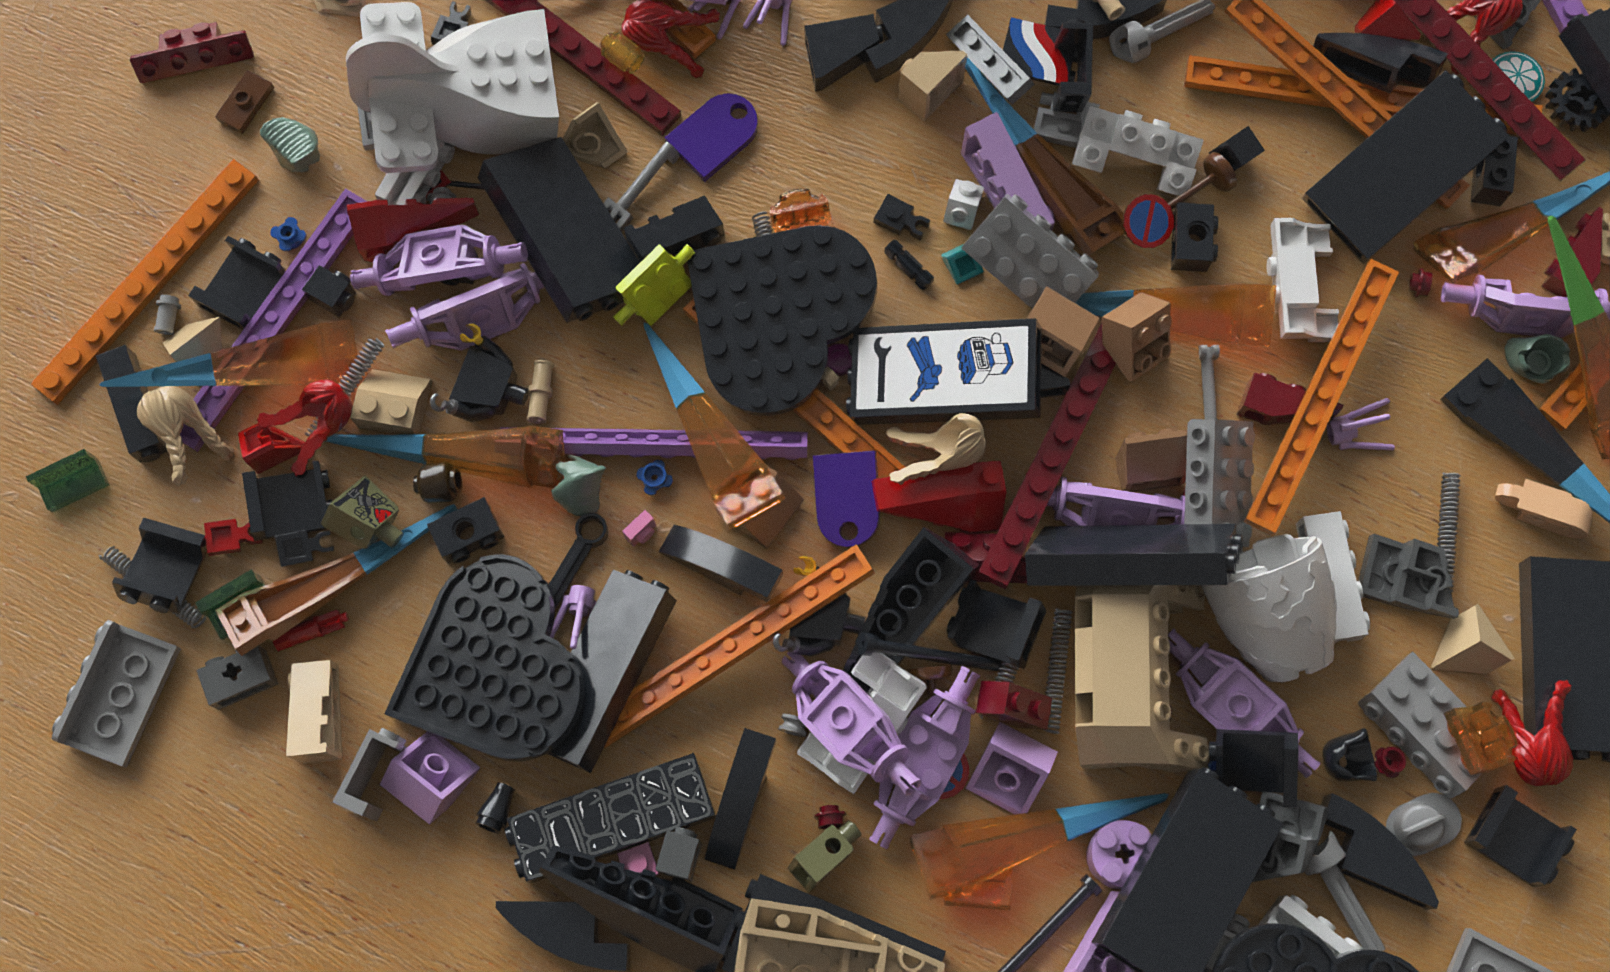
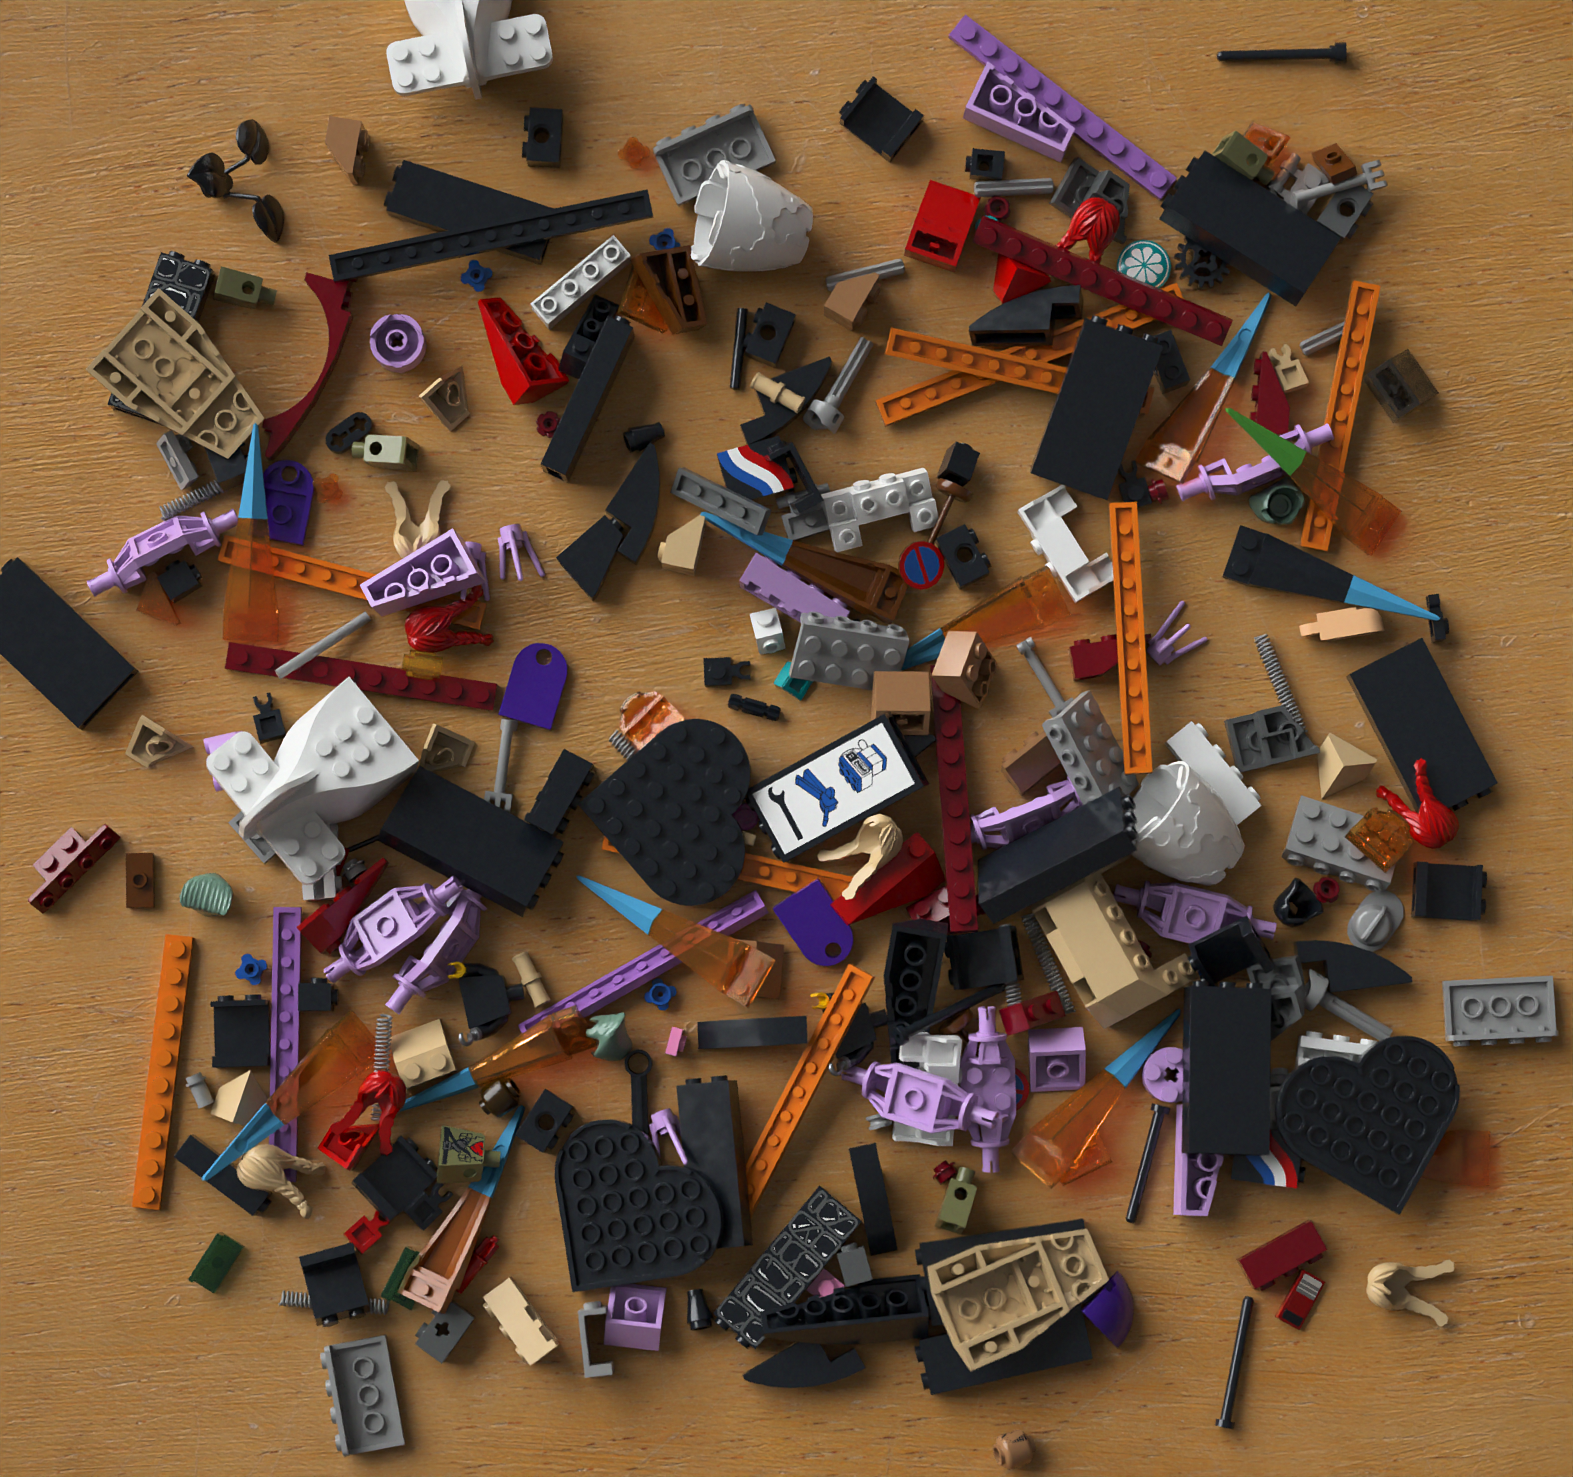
camera: 30 degrees left, 10 degrees up
neon yellow plate [613,244,696,326] -> none
none -> black plate [1118,460,1152,508]

